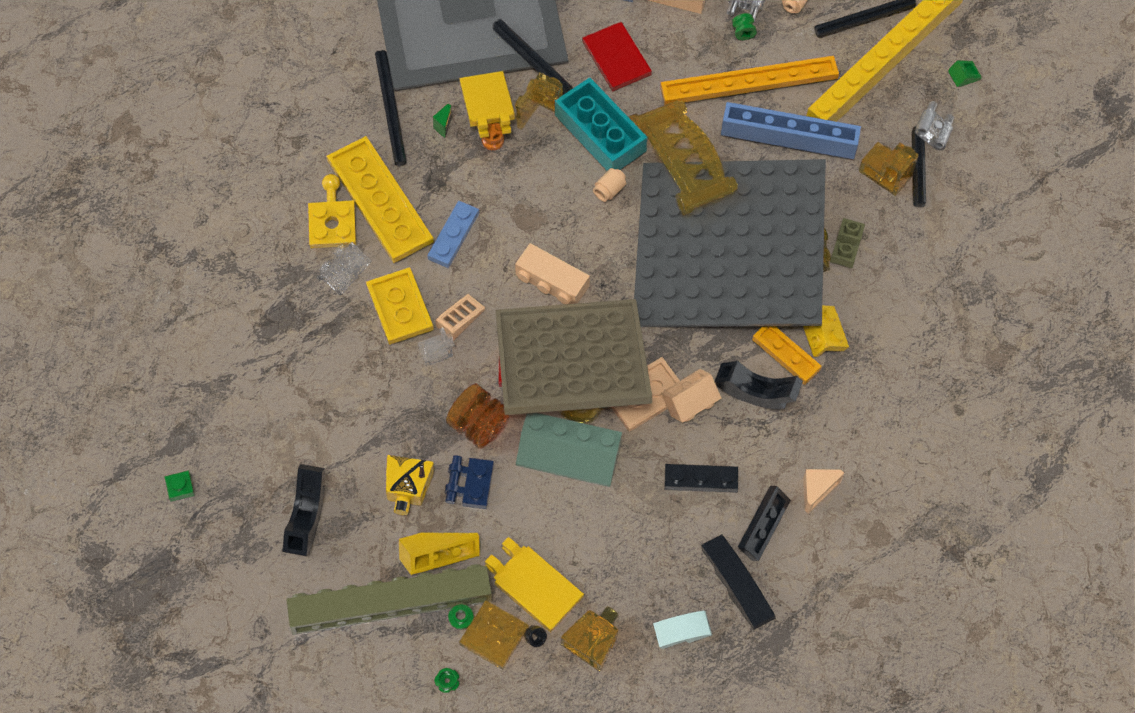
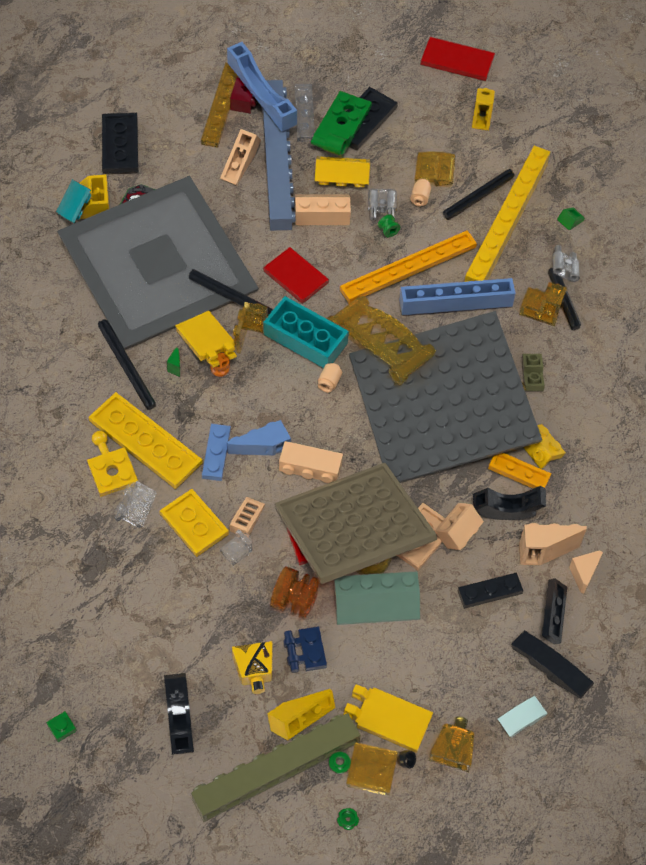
camera: 20 degrees left, 5 degrees down
none -> medium blue slope [227,420,291,456]
none -> light nougat slope [519,523,587,565]

